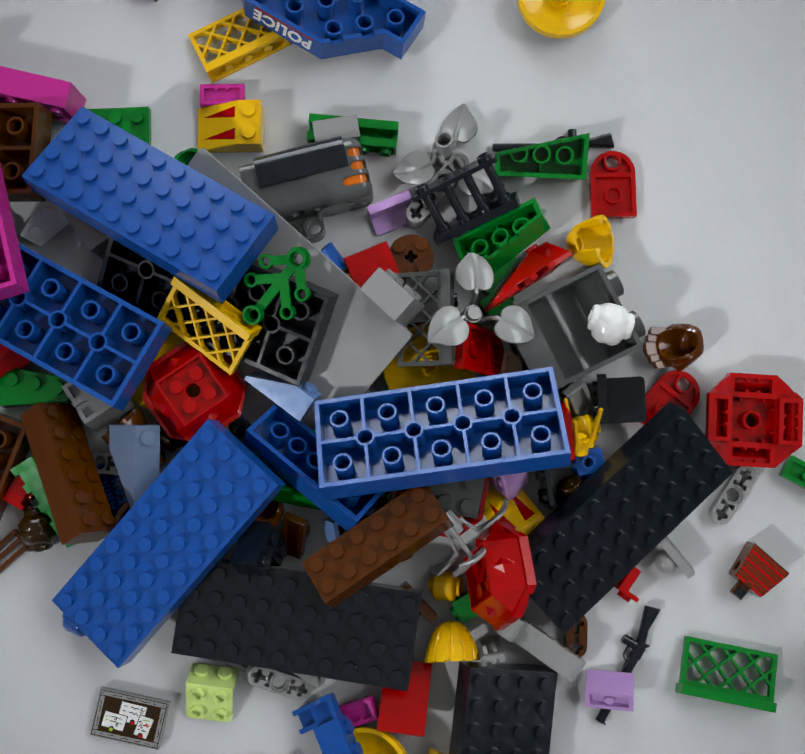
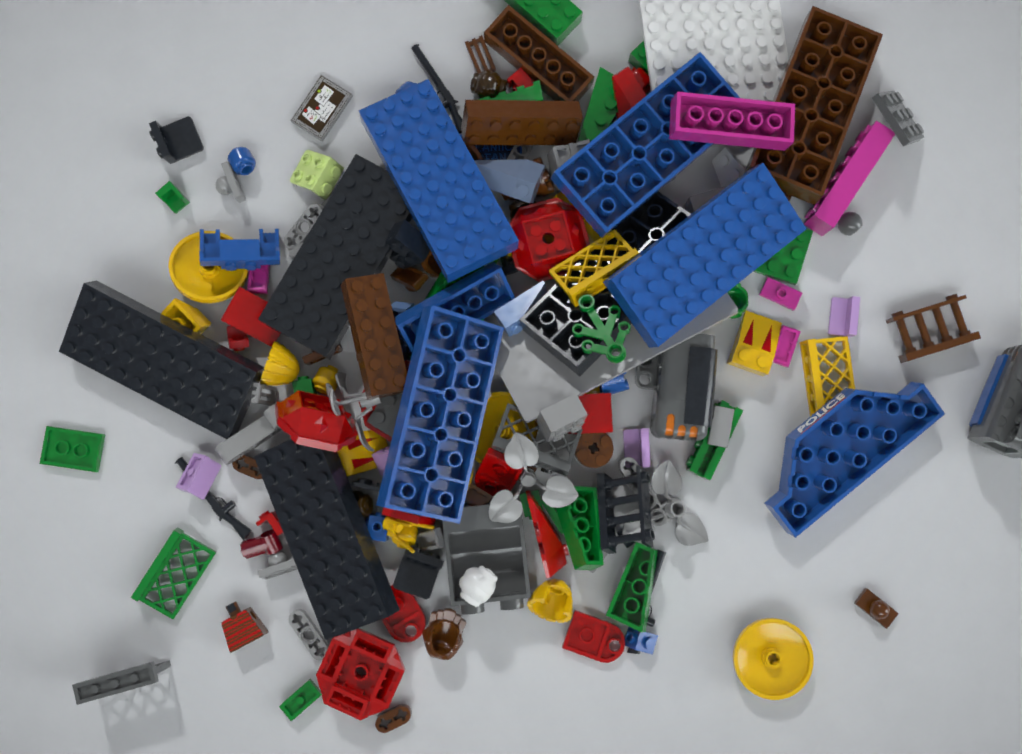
camera: 110 degrees right, 0 degrees up
none -> red bracket [226,326,249,351]
none -> dark red piece [240,529,283,559]
none -> reddish brown beam [375,704,412,733]
none -> black piece [411,44,462,133]
none -> blue bracket [625,627,658,655]
none -> dark pink plate [759,277,803,311]
none -> lavender panel [828,296,860,337]
none -> dark grey piece [838,212,862,236]

